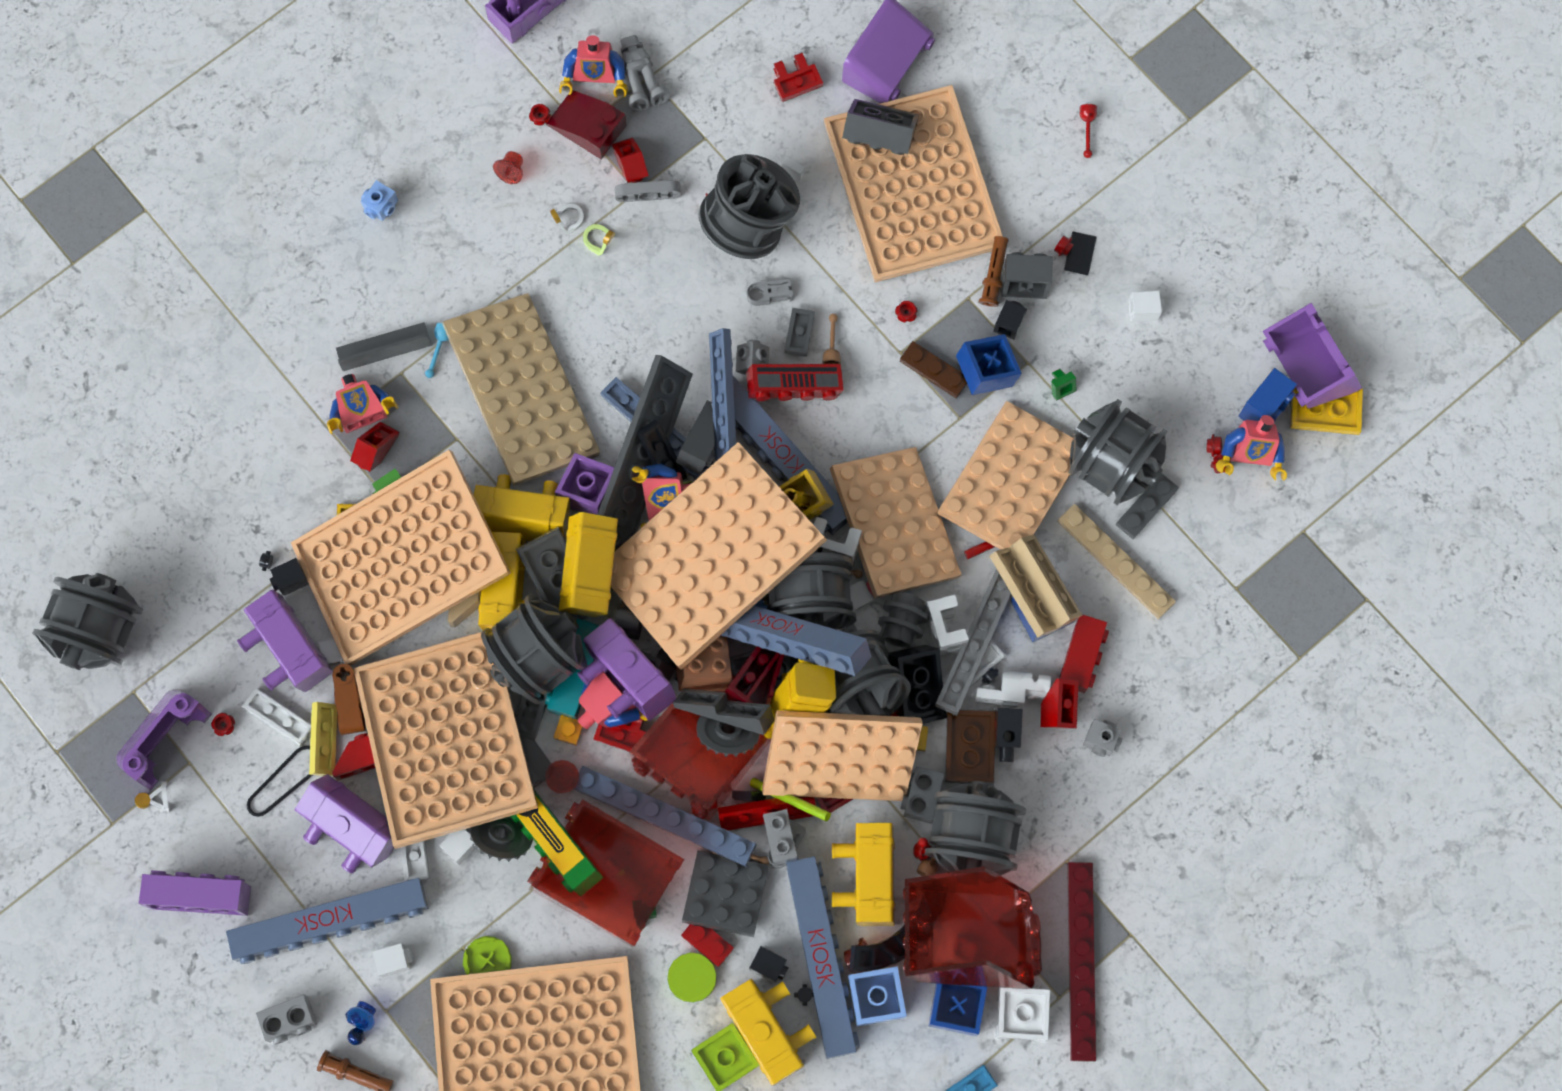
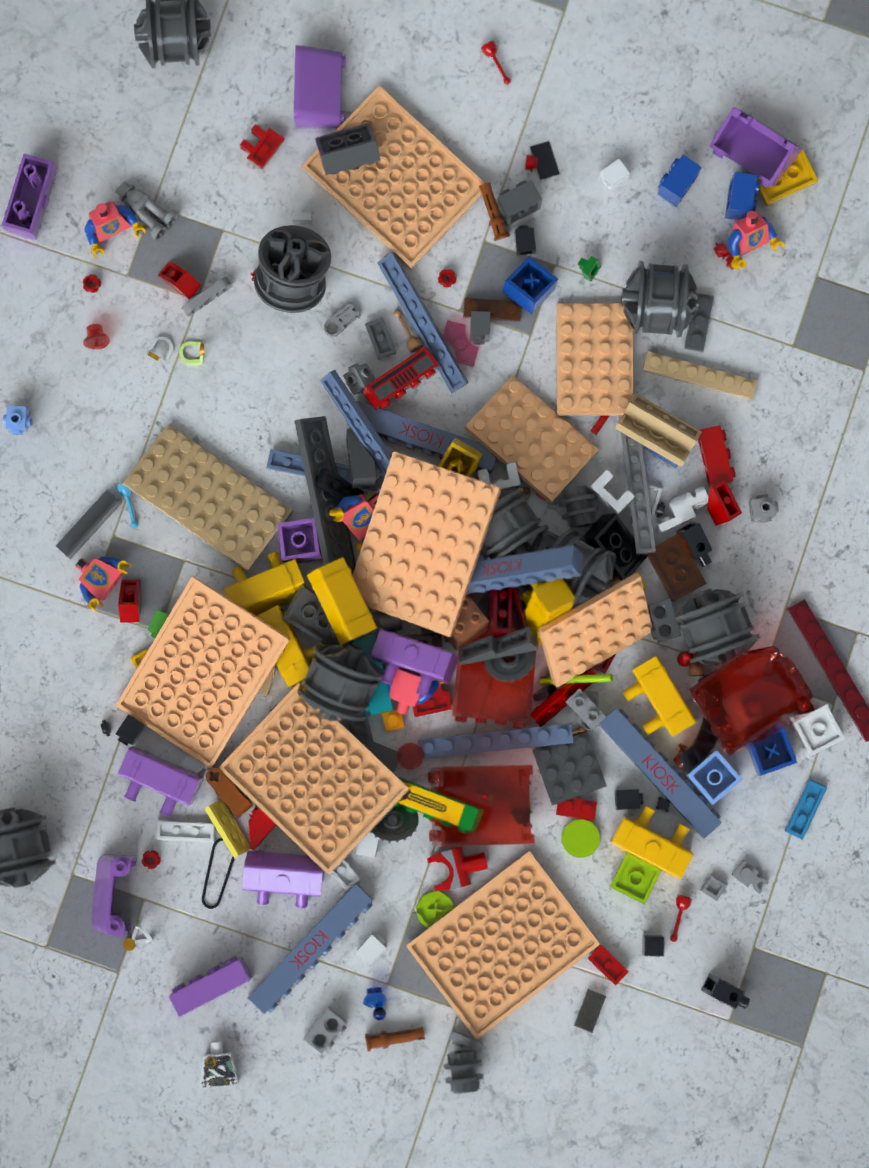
camera: 30 degrees left, 10 degrees up
dark red slope [546,90,627,159] -> none
none -> torso [200,1041,239,1088]
none -> sand blue plate [377,252,469,393]
none -> red connector [427,847,488,891]
none -> clear pink tile [443,320,479,367]
none -> dark grey brick [470,311,490,345]
none -> blue brick [658,155,702,207]

